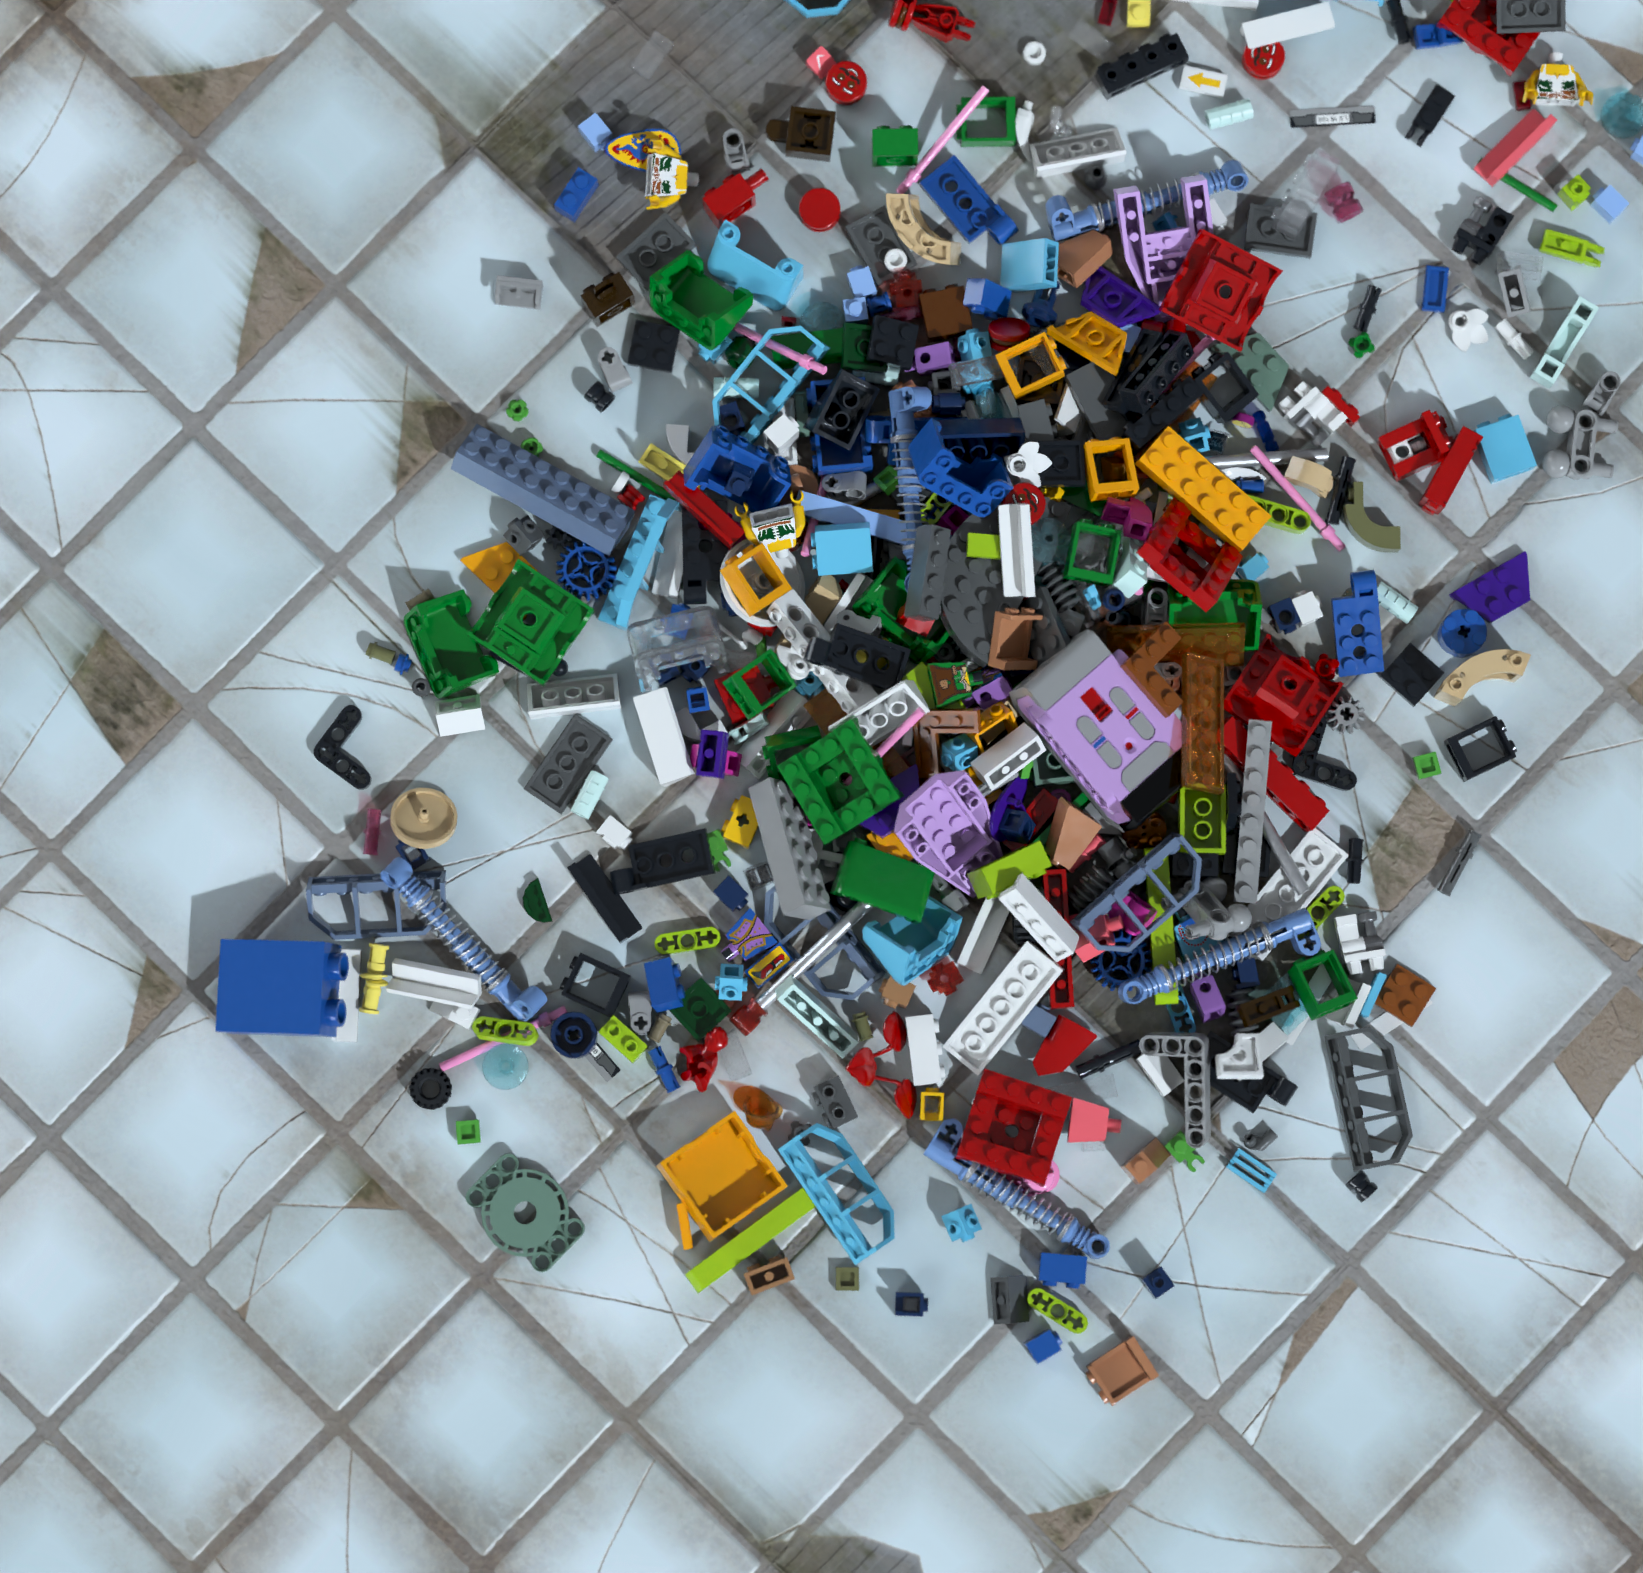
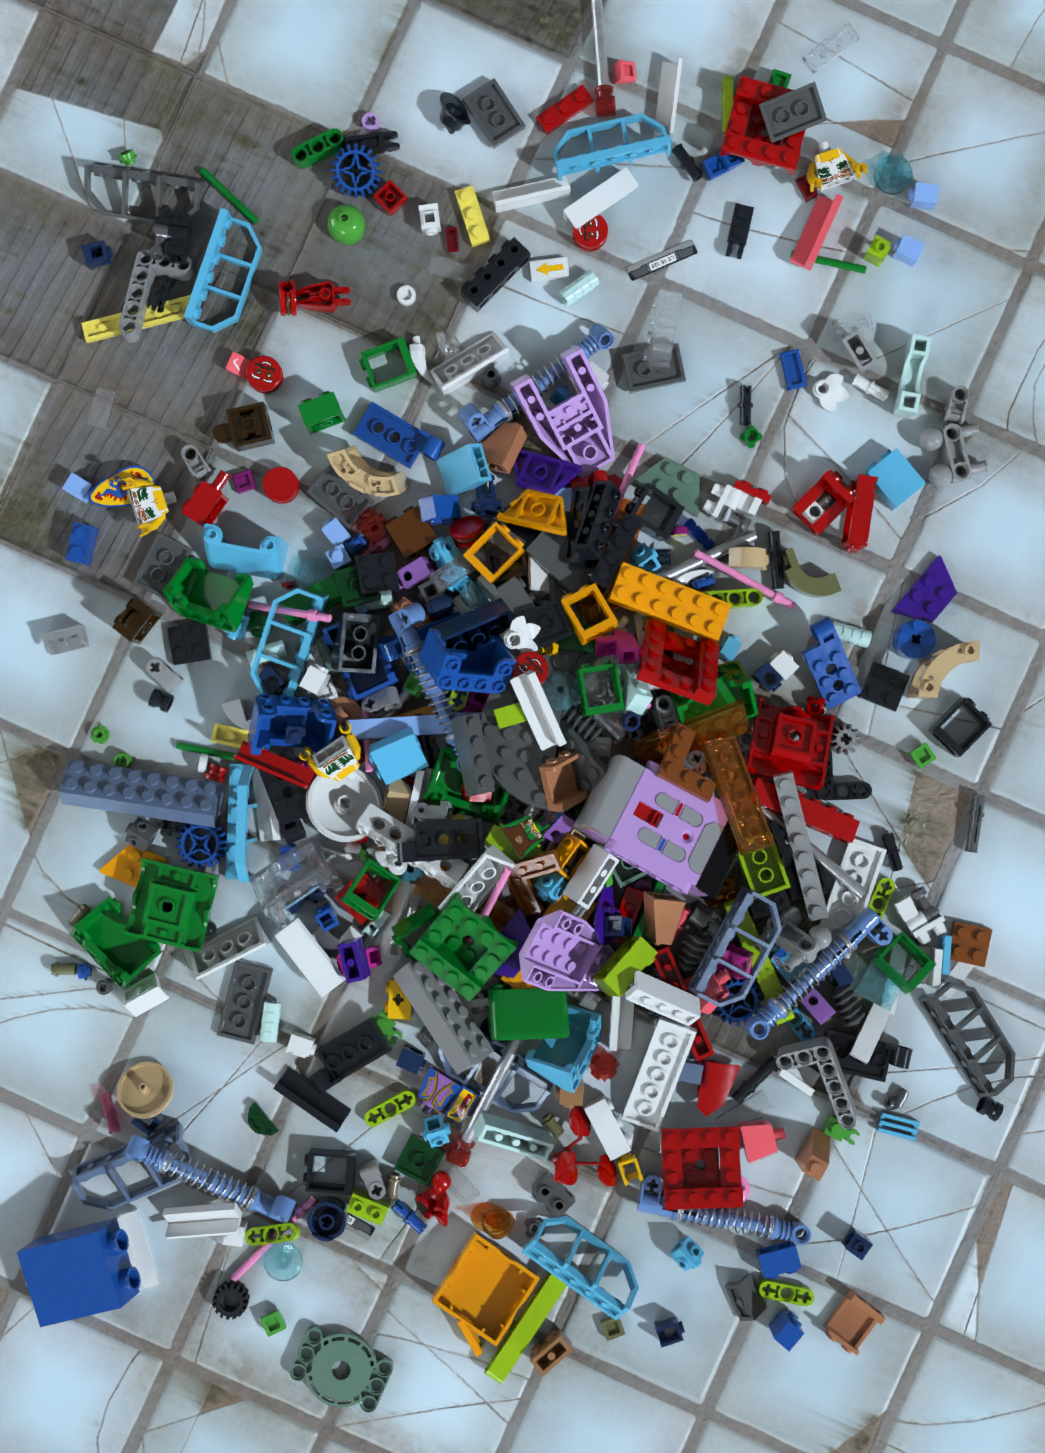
camera: 15 degrees left, 5 degrees up
black beam [314,705,372,790] -> none
light yellow piece [359,943,389,1014] -> none
blue brick [644,957,685,1013] -> none
light orange window [720,543,792,616] -> none
white tile [884,248,907,272] -> none
bright pink bar [896,85,989,194] -> none
medium azure tile [1082,584,1101,611] -> none
red piece [1159,228,1283,352] -> none
white tile [1215,1033,1264,1079] -> none
dark brown plate [1236,985,1301,1028] -> none
clear pink wheel [1324,182,1364,223] -> none
black hips [1451,197,1514,265] -> none
lime hinge [1538,229,1605,267] -> none
none -> magenta tile [232,469,257,494]

